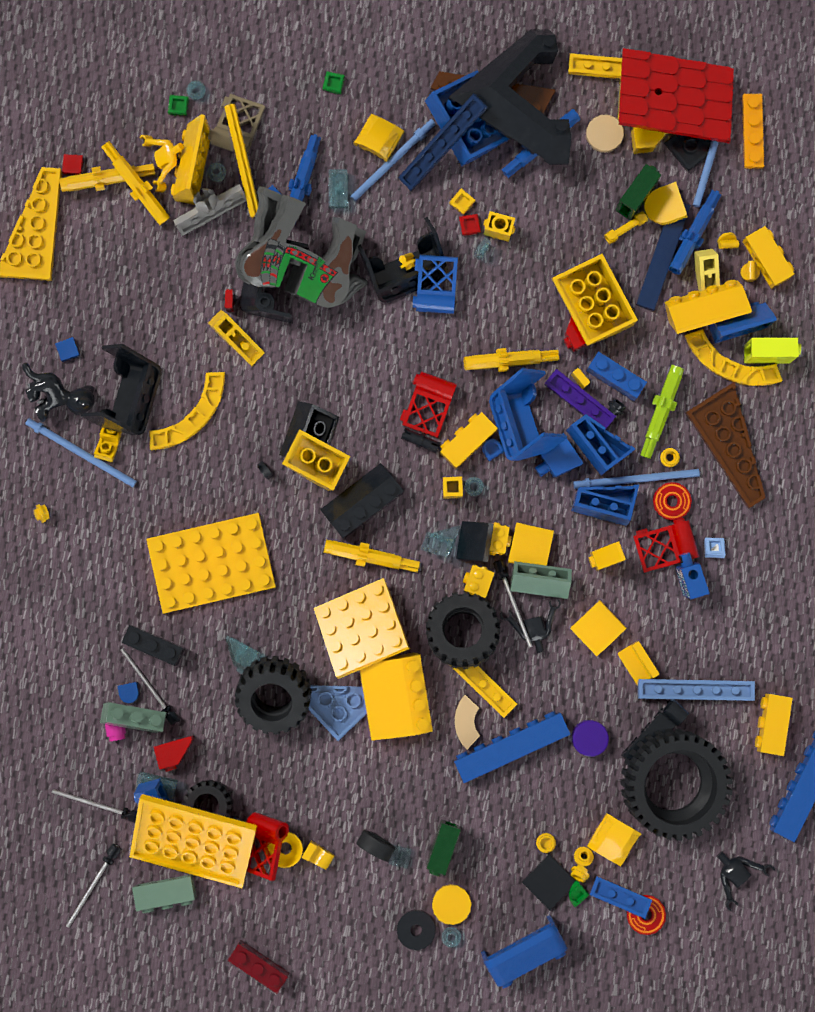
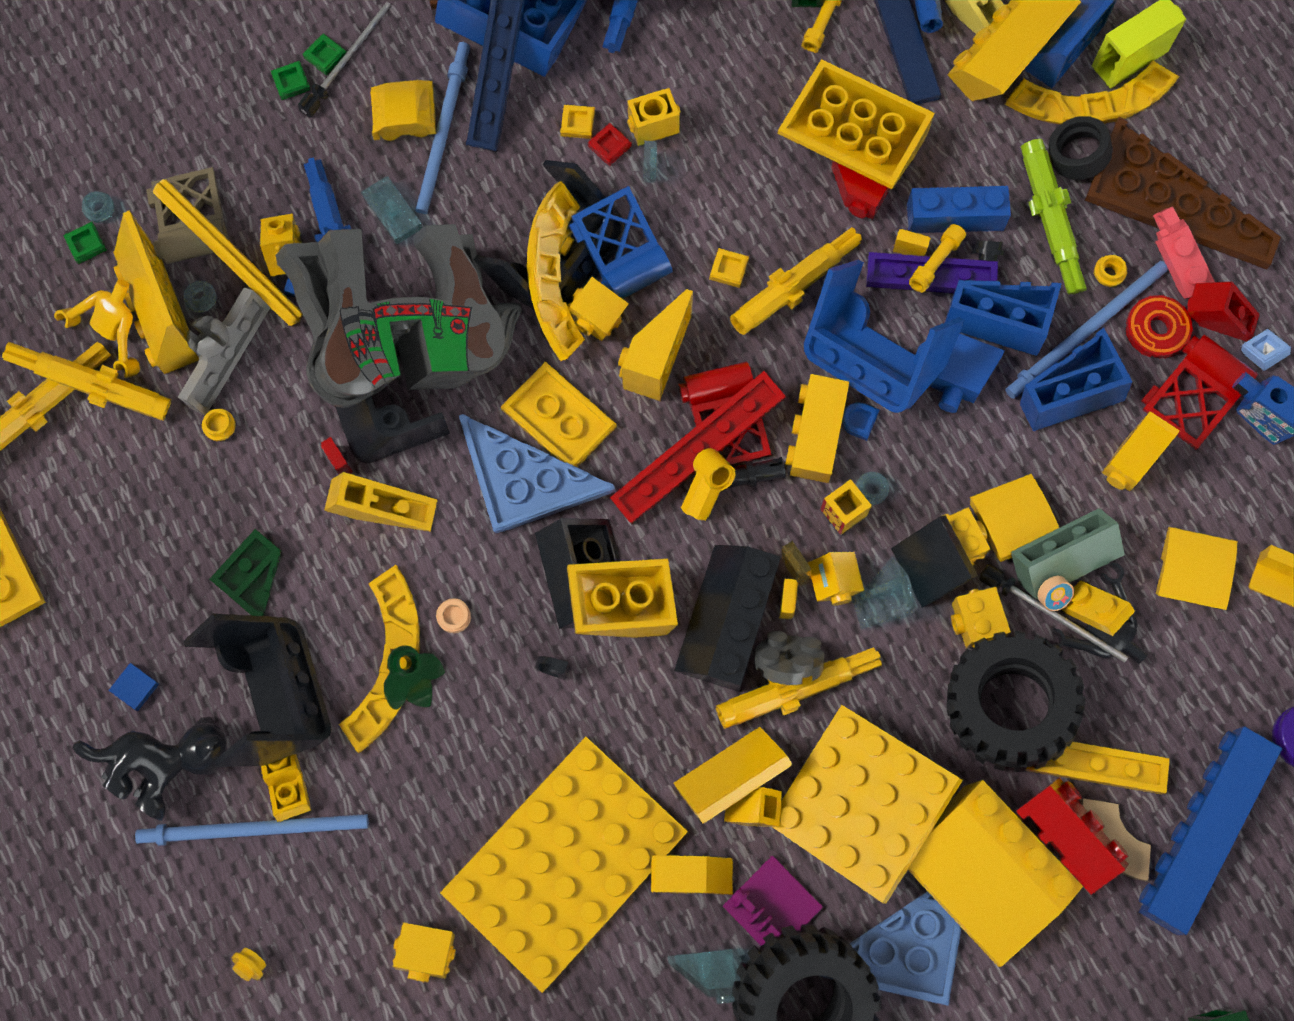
camera: 30 degrees left, 10 degrees down
none -> yellow plate [202,409,236,441]
none -> dark green wing [209,529,282,616]
none -> yellow head [260,213,302,276]
none -> piece [298,2,391,117]
none -> green tile [302,33,346,75]
none -> dark green plate [384,645,445,710]
none -> yellow head [393,922,456,982]
none -> light nougat tile [436,598,471,633]
none -> medium blue tile [459,414,617,533]
none -> yellow tile [501,361,617,467]
none -> yellow tile [527,181,585,361]
none -> yellow head [568,277,629,341]
none -> red plate [610,371,785,525]
none -> yellow slope [618,289,693,401]
none -> yellow slope [651,855,733,895]
none -> yellow tile [673,727,792,823]
none -> yellow piece [681,448,736,521]
none -> yellow tile [709,248,749,288]
none -> magenta hinge [723,855,823,946]
none -> yellow brick [724,787,782,827]
none -> dark grey plate [754,631,824,685]
none -> yellow tile [779,579,798,619]
none -> clear yellow tile [782,540,812,587]
none -> yellow brick [808,552,864,606]
none -> yellow bar [909,224,966,293]
none -> red wedge [1016,777,1129,895]
none -> tile [1037,576,1074,611]
none -> black tyre [1048,116,1113,180]
none -> yellow plate [1061,580,1135,636]
none -> coral hinge [1153,207,1215,299]
none -> red slope [1187,281,1260,342]

